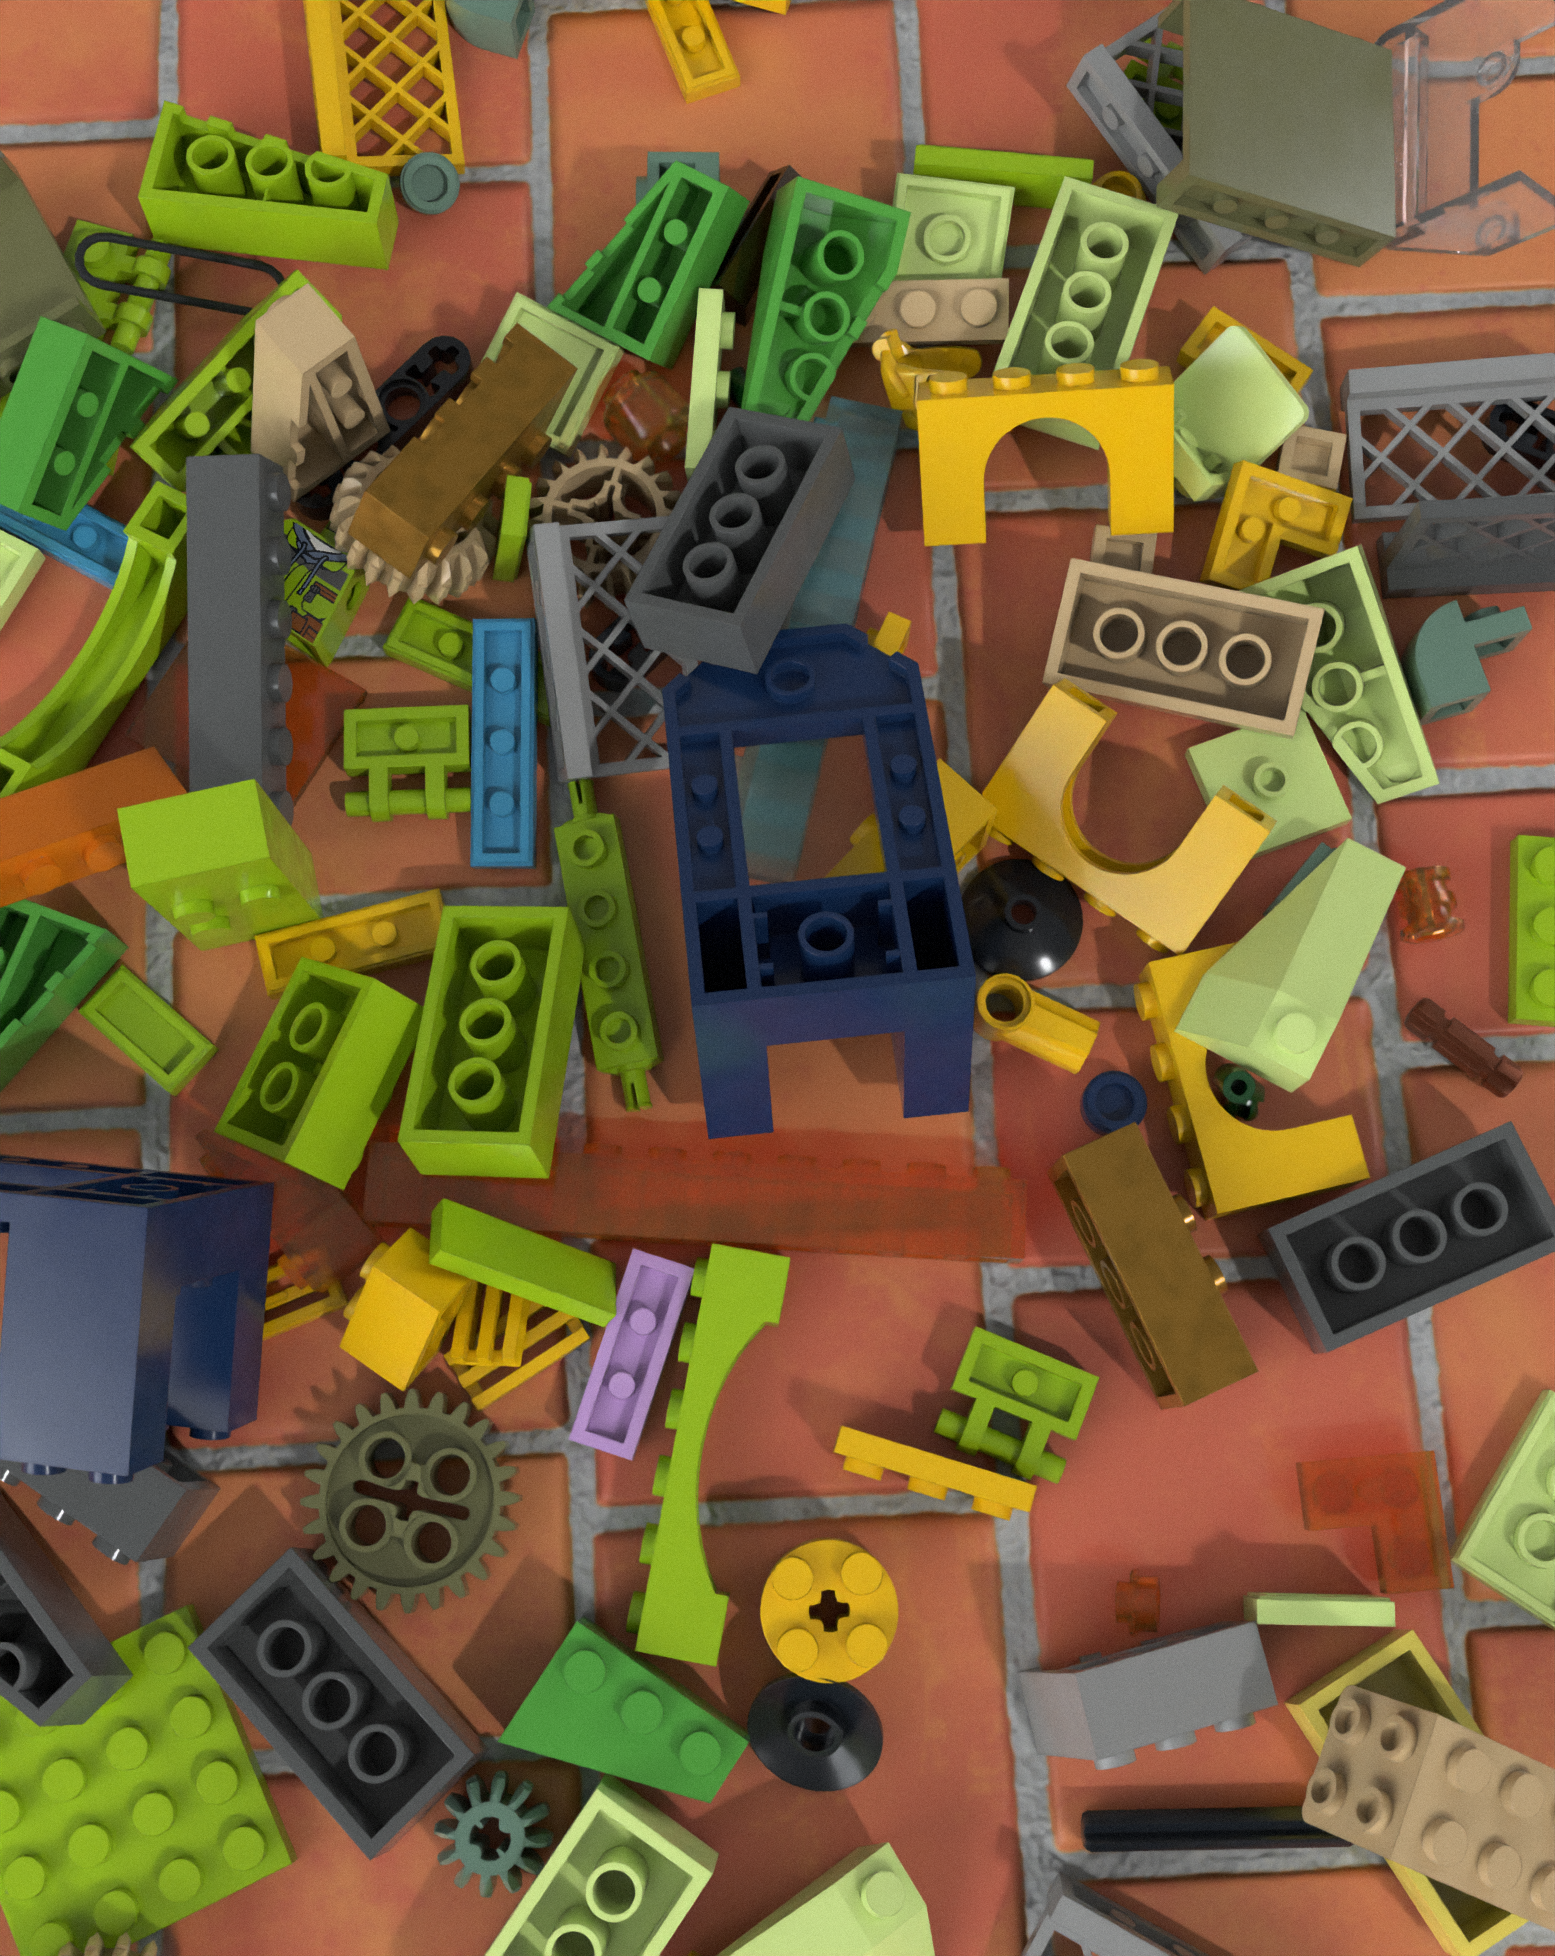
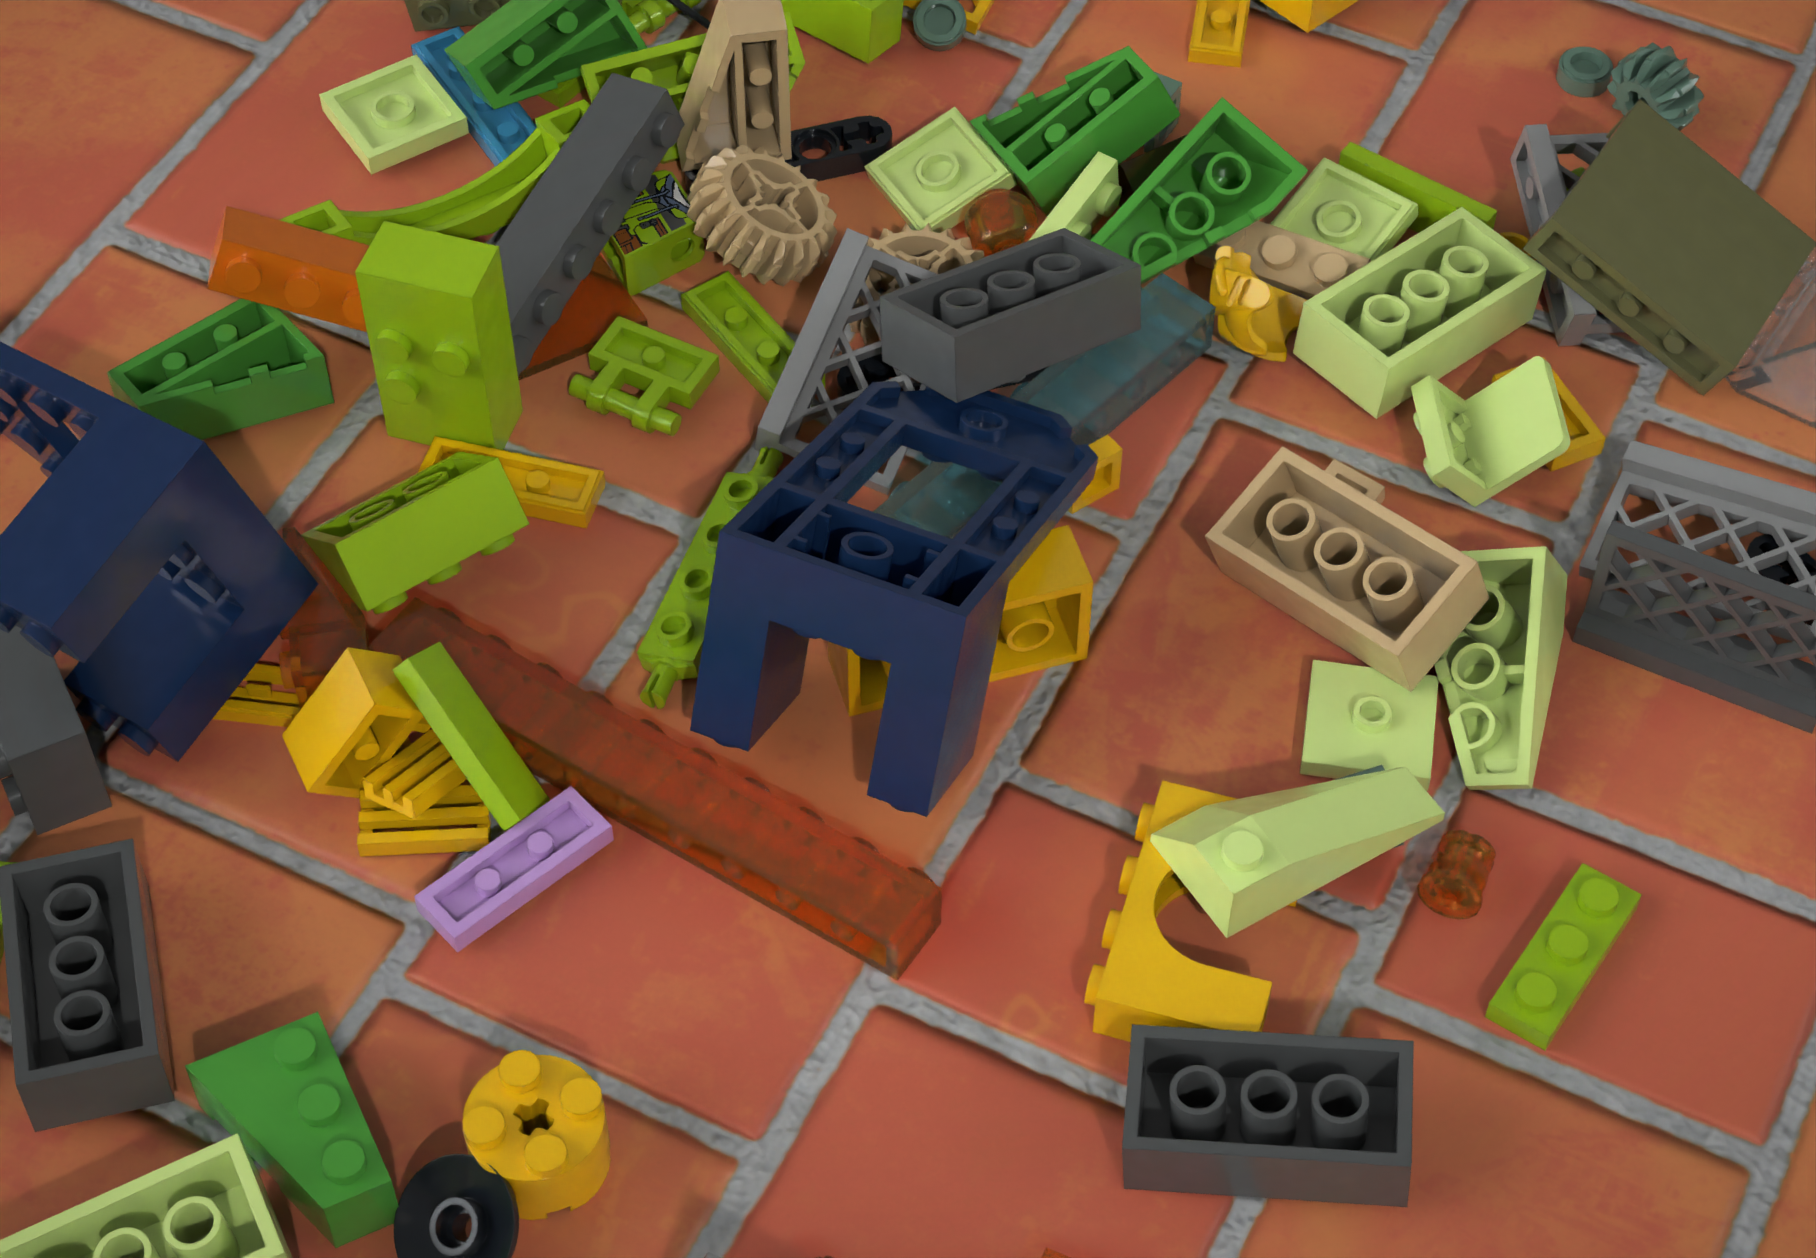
camera: 30 degrees right, 25 degrees down
lime tile [78,965,219,1097] -> none
olive gear [300,1389,523,1613] -> none
pearl gold wedge [347,323,578,579] -> none
lime brick [398,906,586,1179] -> none
sand green gear [434,1770,554,1898] -> none
dark azure tile [470,618,538,869] -> none
lime tile [492,475,532,582] -> none
lime arch [626,1243,790,1667] -> none
yellow plate [833,1426,1037,1521] -> none
yellow arch [916,359,1174,546] -> none
lime plate [933,1326,1100,1484] -> none
black dish [962,859,1083,982] -> none
yellow piece [973,973,1101,1074] -> none
yellow arch [981,678,1277,955] -> none
pearl gold brick [1046,1122,1259,1410] -> none
dark blue tile [1080,1071,1147,1136] -> none
yellow plate [1199,460,1353,591] -> none
dark green arm [1213,1063,1265,1121] -> none
tan plate [1275,426,1347,492] -> none
sand green brick [1400,600,1533,726] -> none
copper axle [1404,998,1523,1098] -> none

